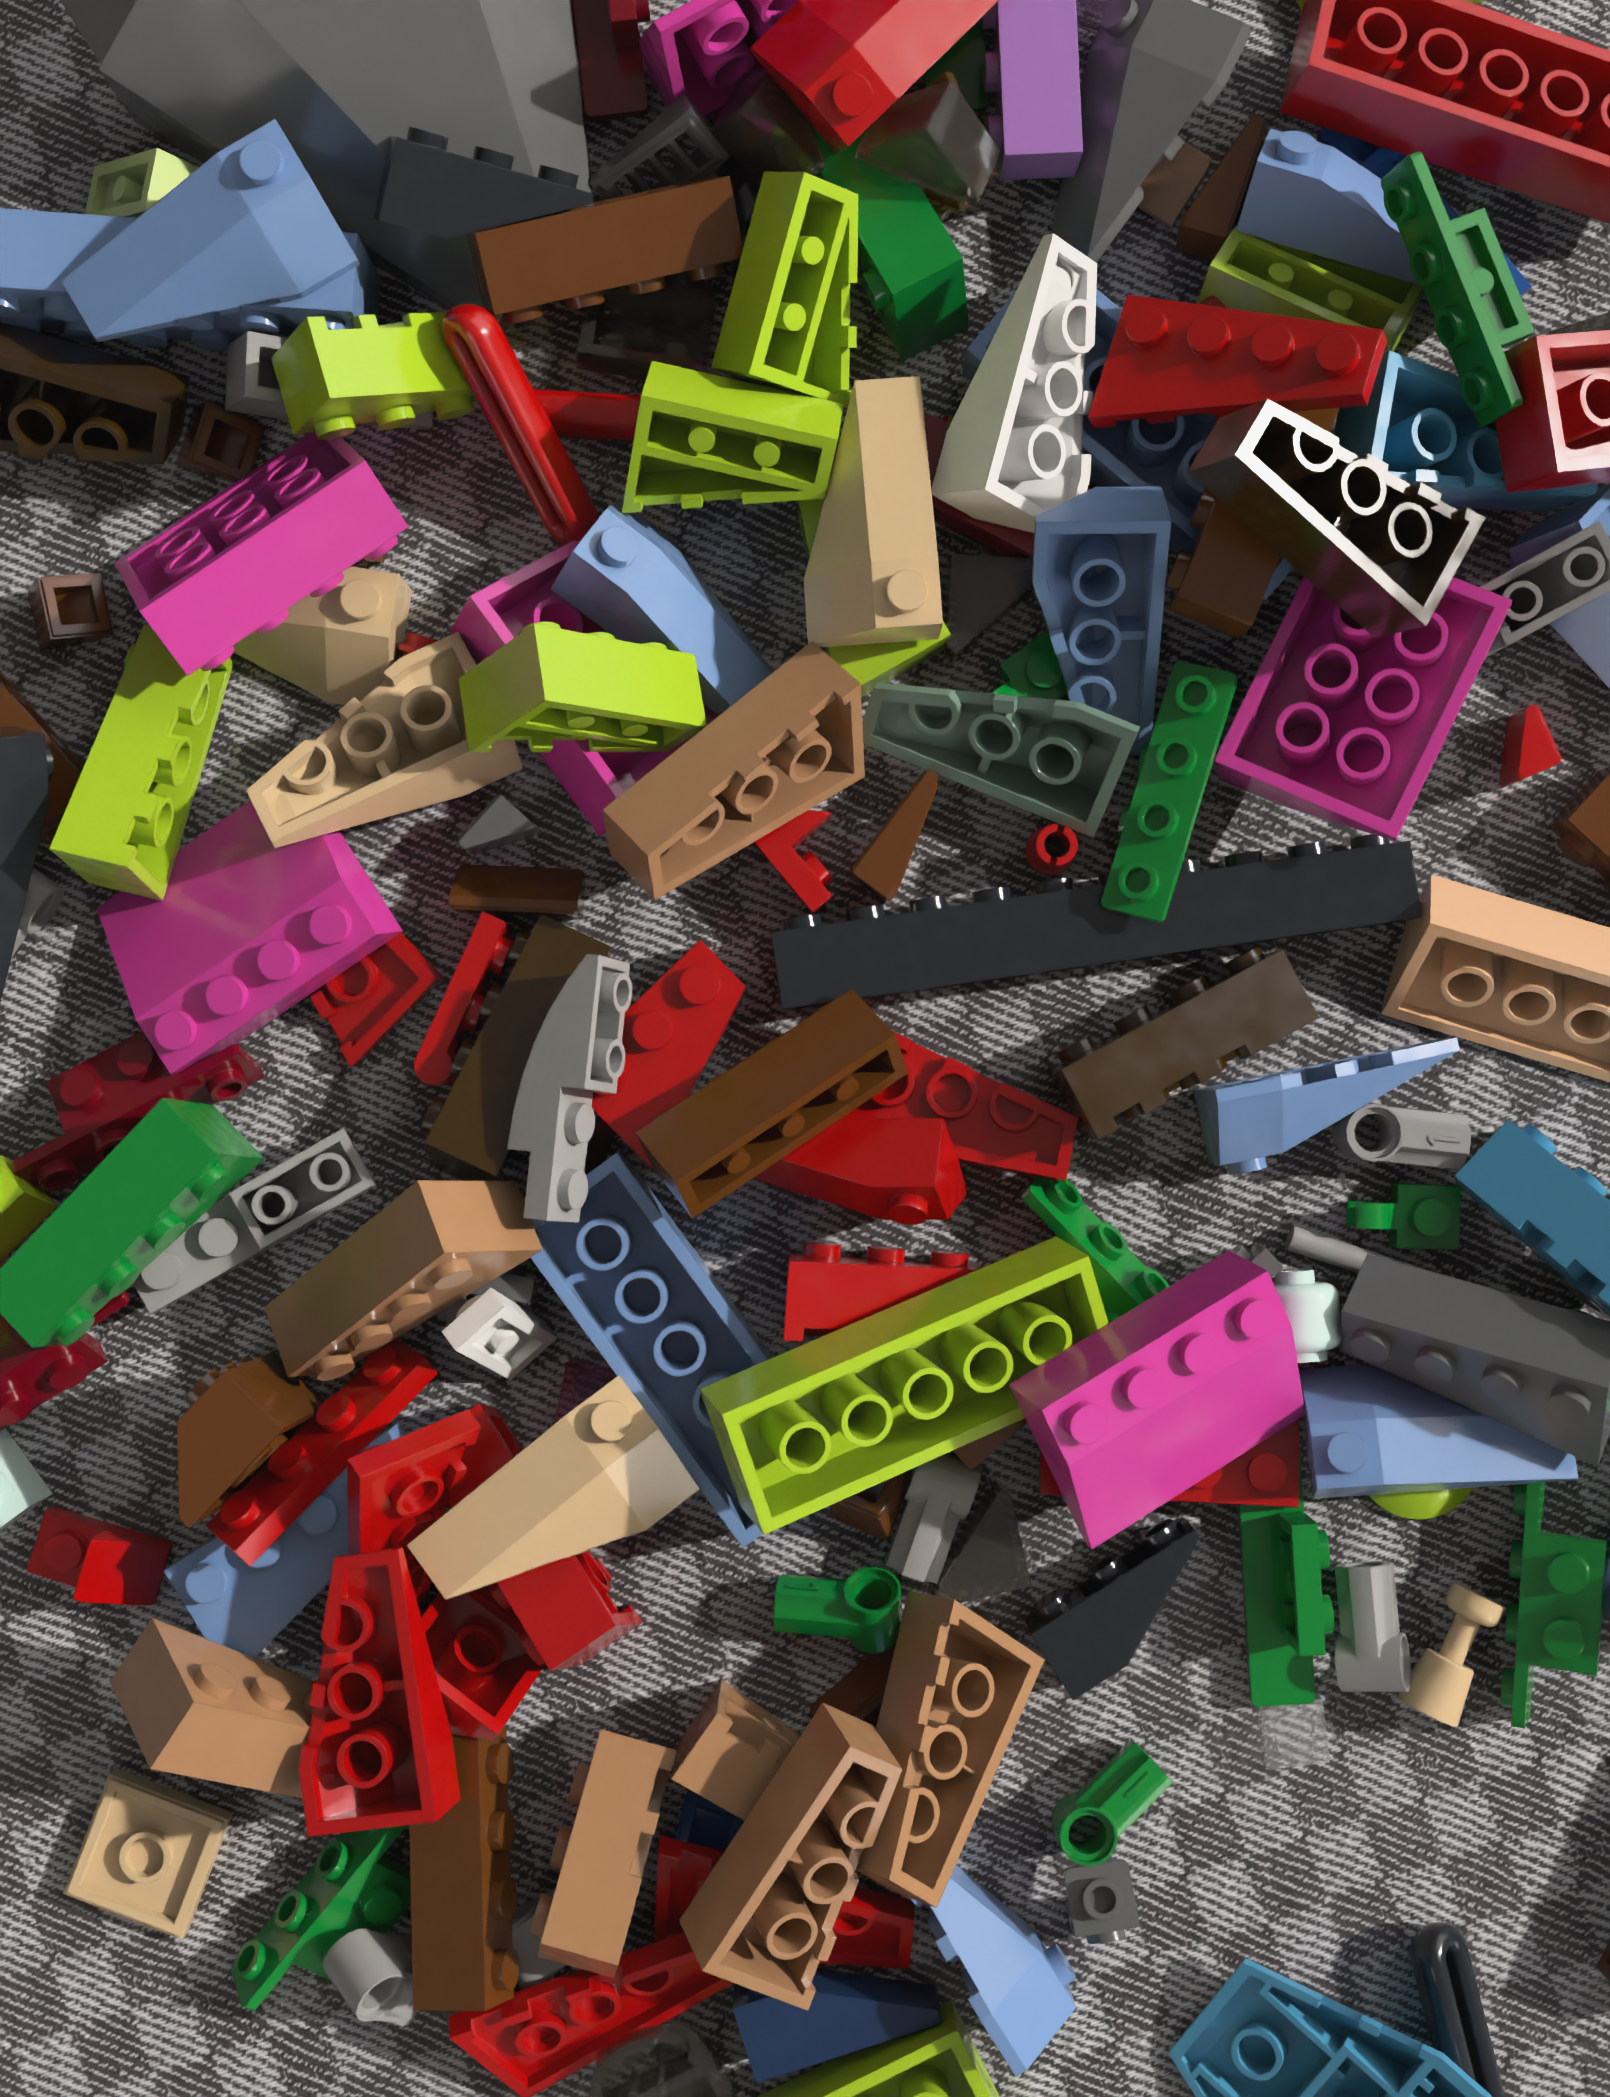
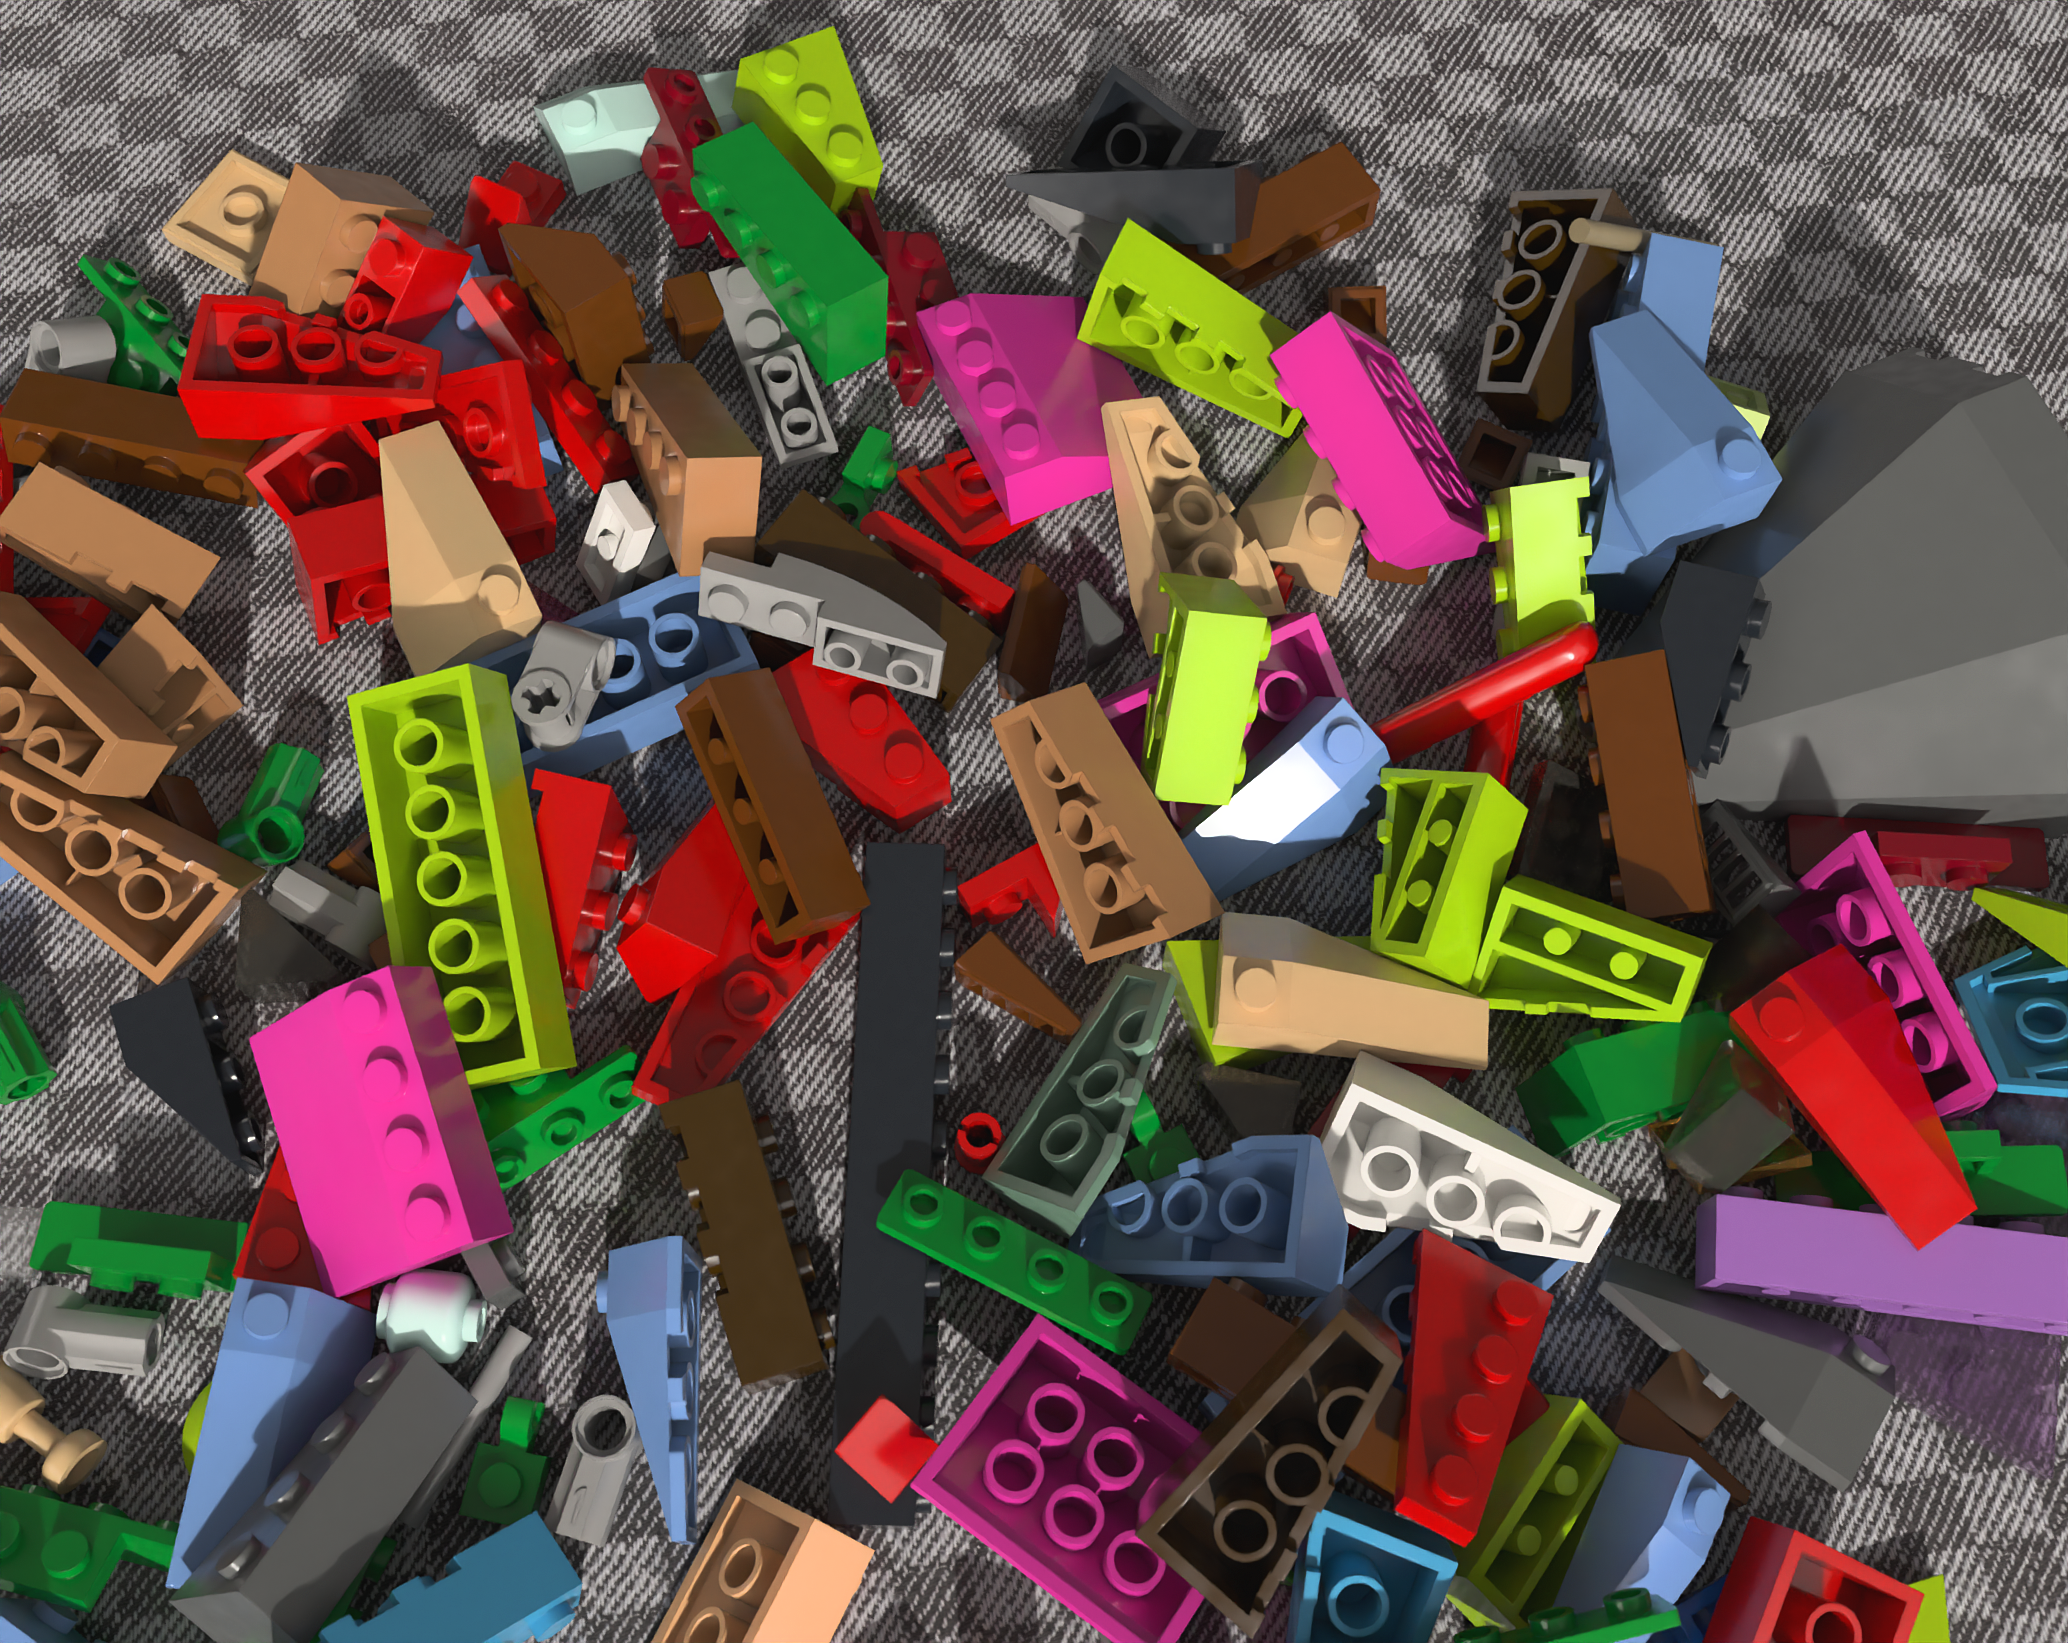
camera: 100 degrees right, 20 degrees down
none -> red slope [337,216,474,344]
none -> light grey piece [511,620,616,752]
none -> reddish brown slope [662,271,724,361]
none -> green plate [829,425,898,532]
none -> slope [834,1394,939,1504]

